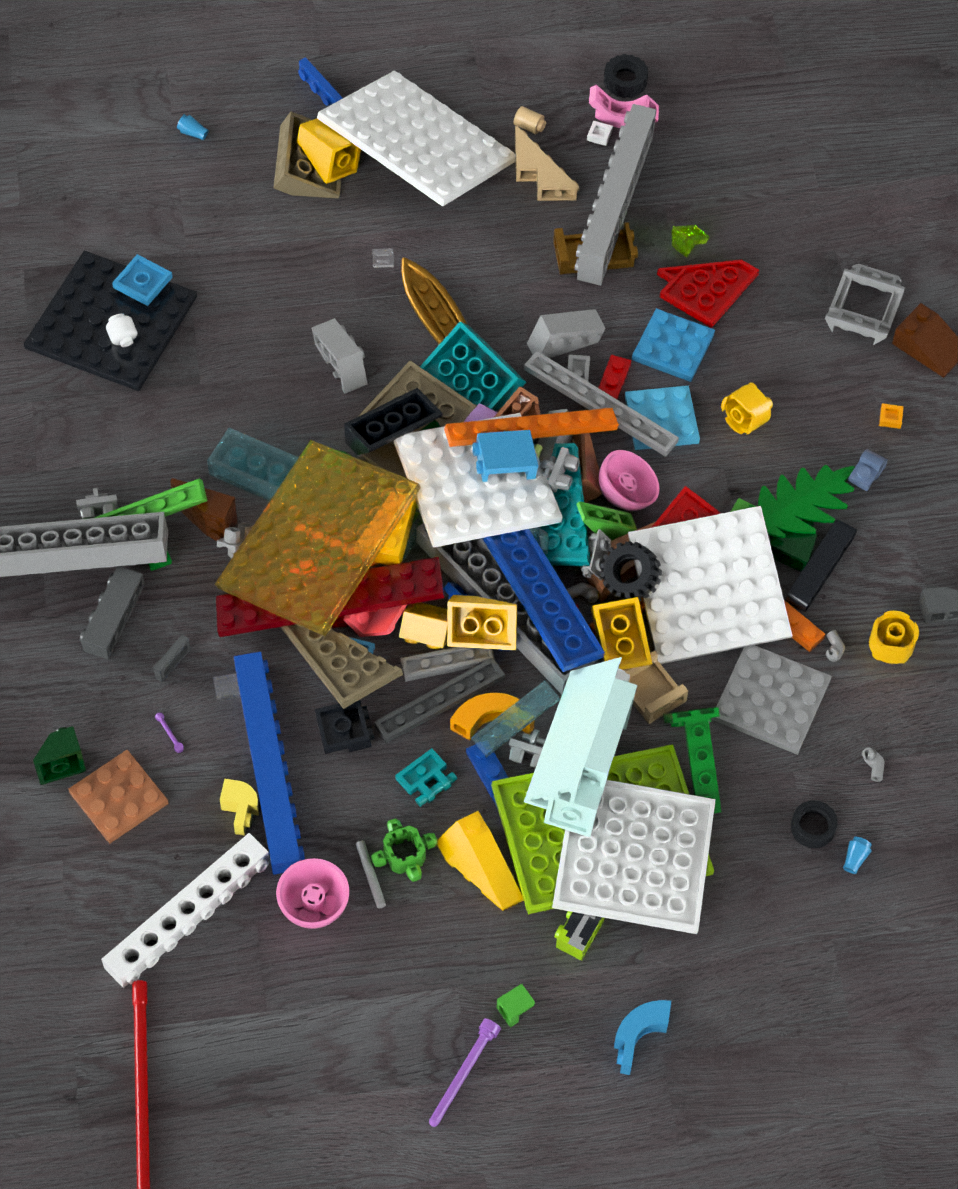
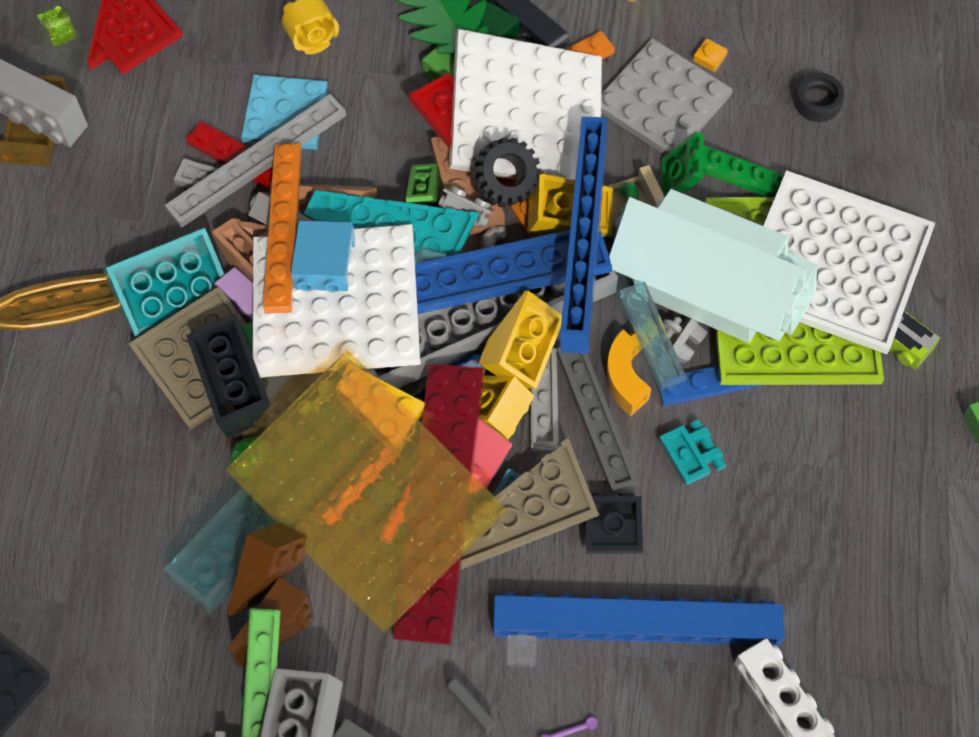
camera: 75 degrees left, 5 degrees up
light grey hips [216,522,259,561] -> none
light yellow brick [220,779,259,836] -> none
bright pink piece [276,858,349,929] -> none
light grey wedge [312,318,368,394] -> none
light grey bar [356,840,386,908] -> none
bright green piece [371,818,437,882] -> none
yellow wedge [437,811,524,911] -> none
light grey wedge [527,309,606,358] -> none
light grey hips [540,447,580,493] -> none
bright pink piece [599,450,660,511] -> none
dark azure plate [632,308,715,382] -> none
light grey arm [826,630,845,662] -> none
dark azure cone [843,837,872,874] -> none
light grey arm [862,747,885,782] -> none
none -> reddish brown slope [227,522,308,616]
none -> blue brick [560,116,608,354]
none -> green arm [618,182,639,216]
none -> light orange plate [693,39,728,72]

